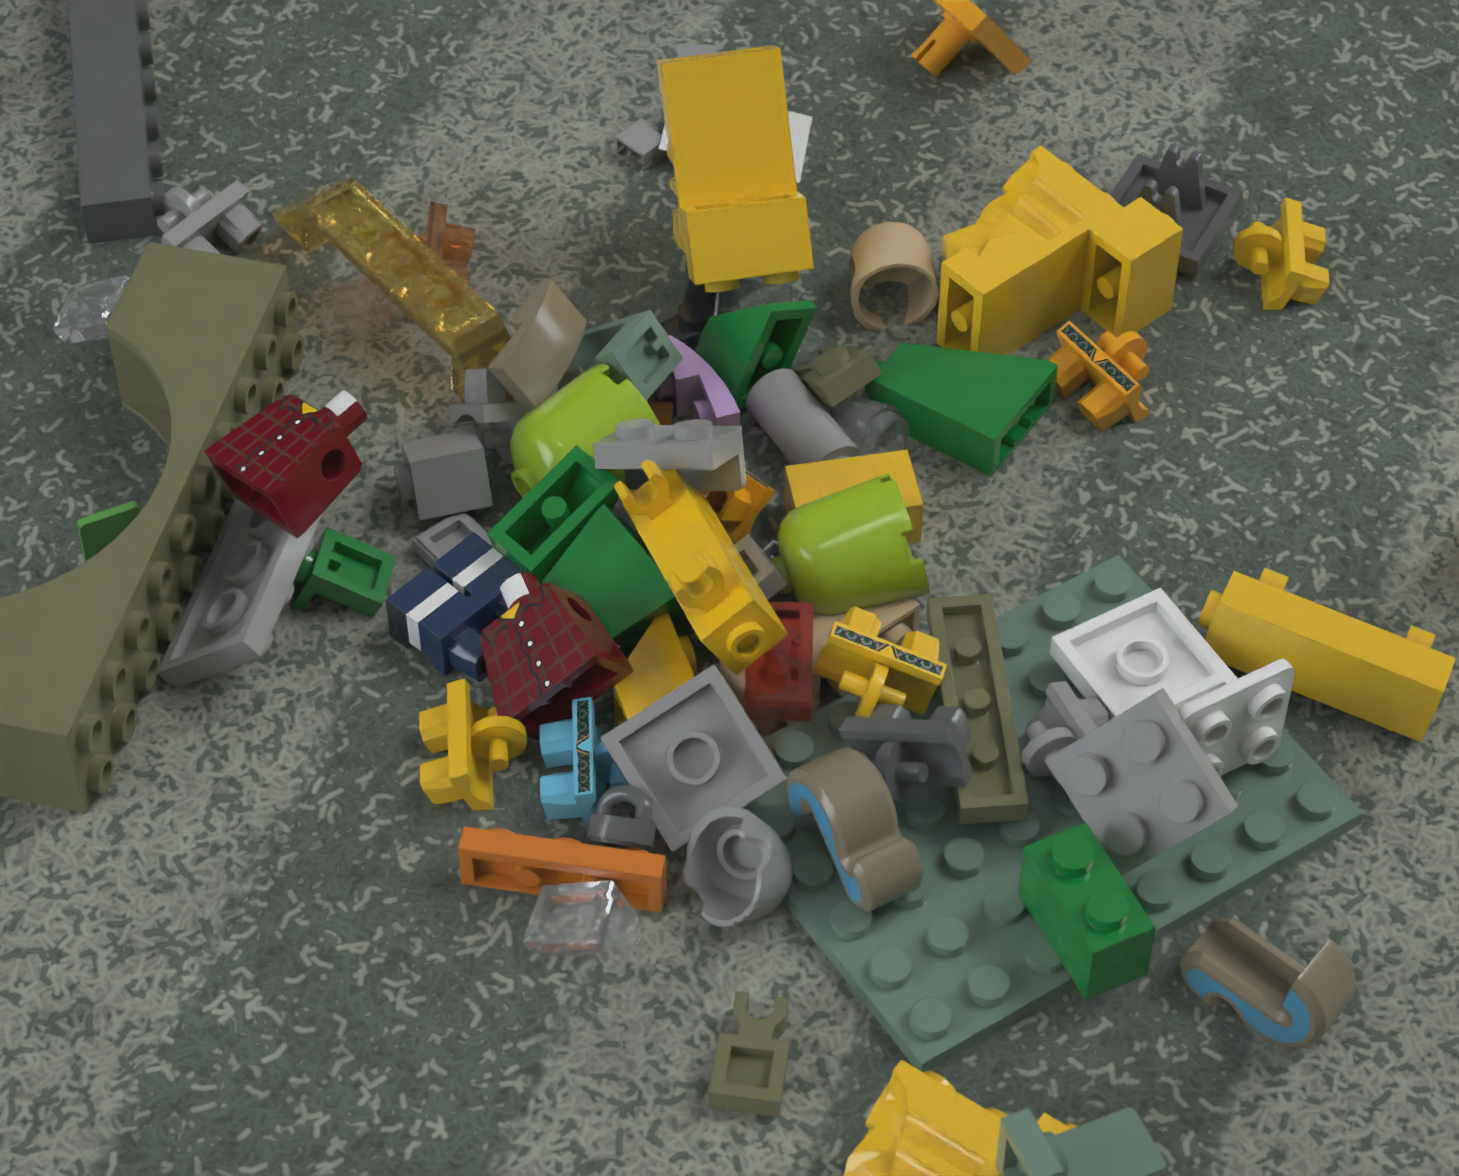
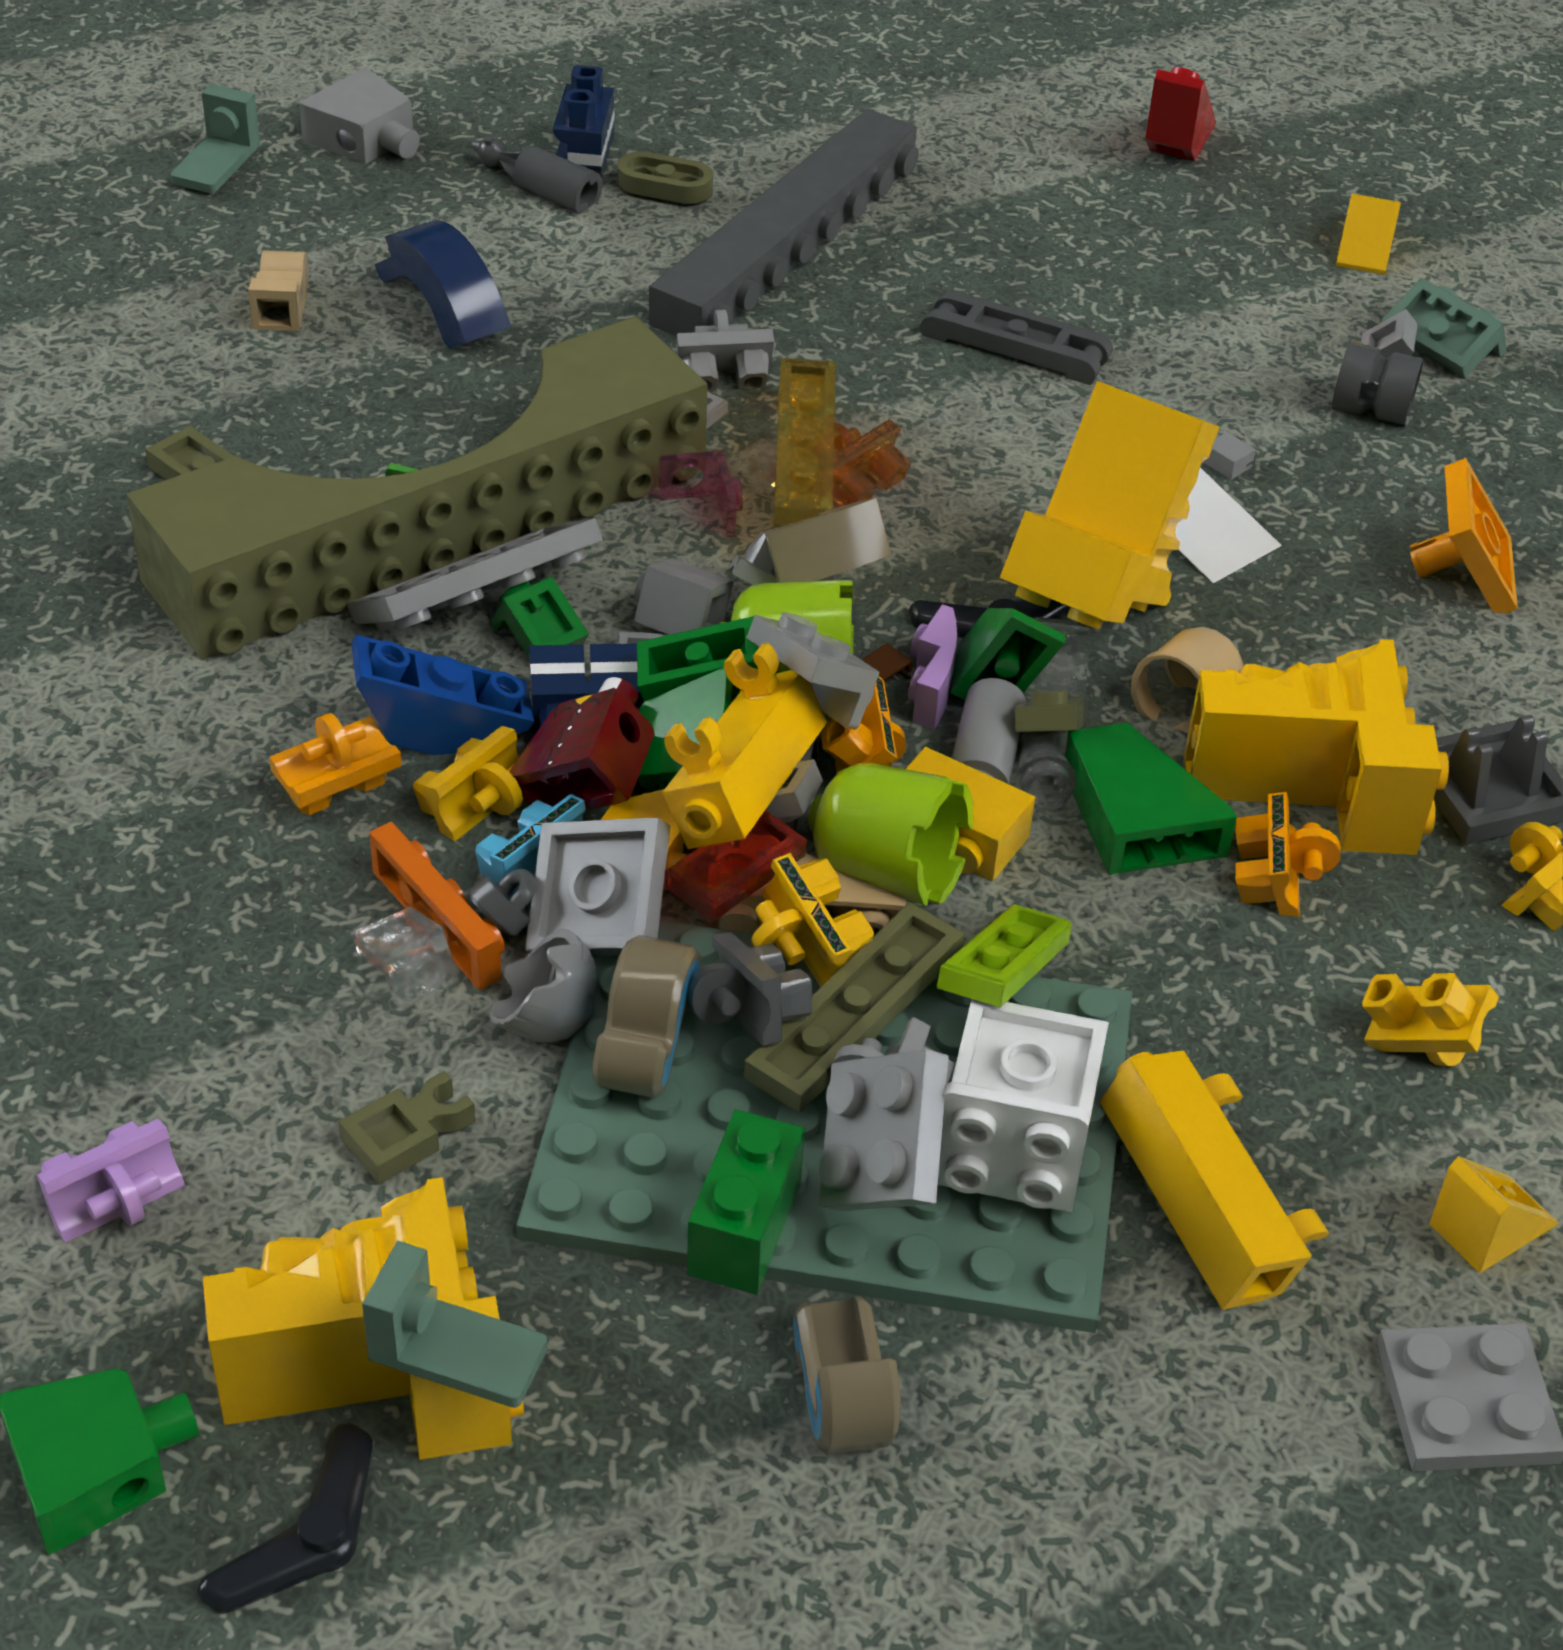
camera: 40 degrees right, 5 degrees down
dark red torso [204,390,368,539] -> none
sand green bracket [574,310,683,401] -> none
none -> light orange hips [269,713,402,815]
none -> blue slope [351,634,534,755]
none -> clear pink bracket [659,450,743,538]
none -> dark grey plate [920,290,1113,385]
none -> lime tile [937,904,1072,1008]
none -> yellow hips [1362,973,1499,1066]

